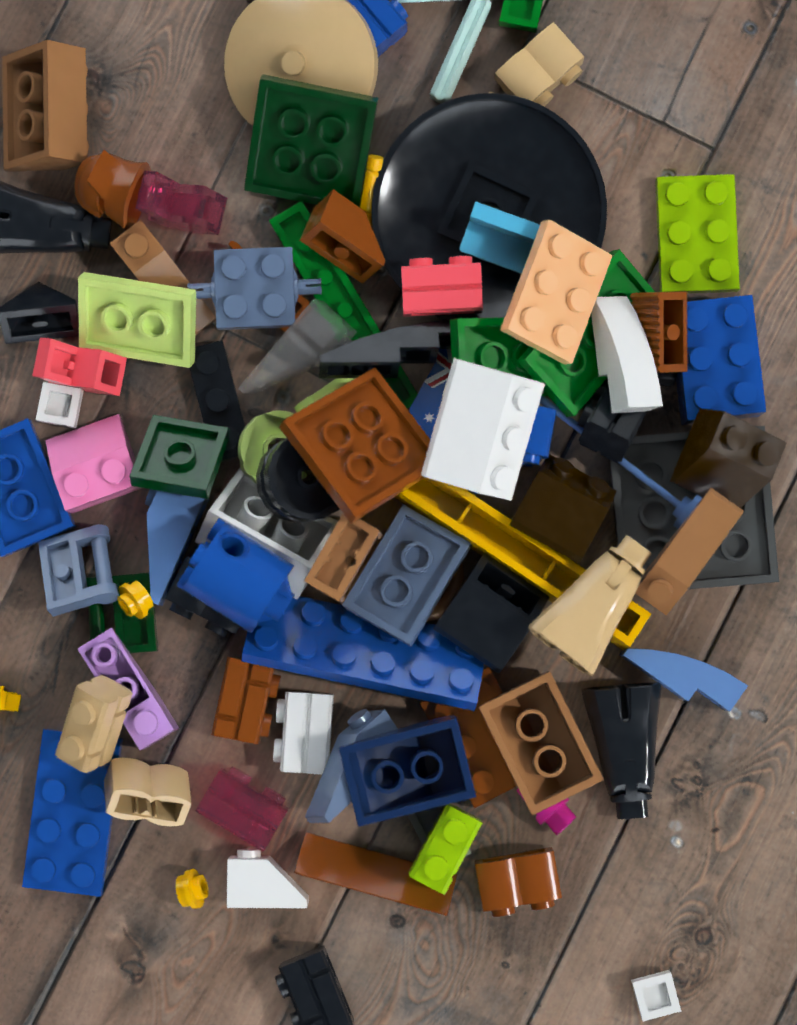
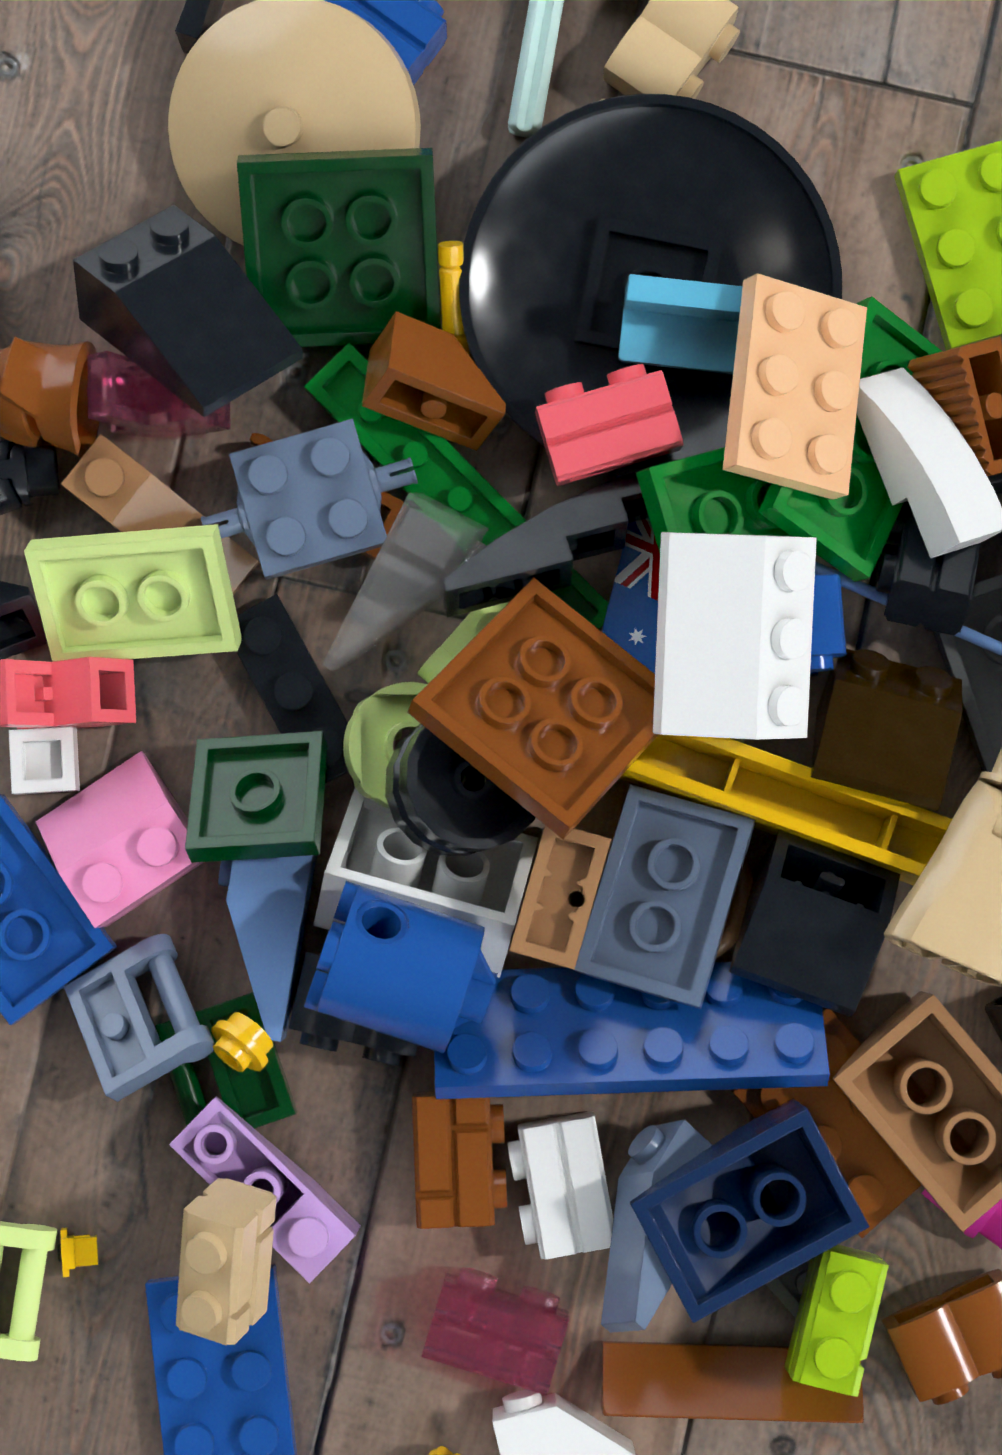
camera: 15 degrees left, 0 degrees up
tan brick [104,758,192,826] -> none
none -> black slope [73,205,303,417]

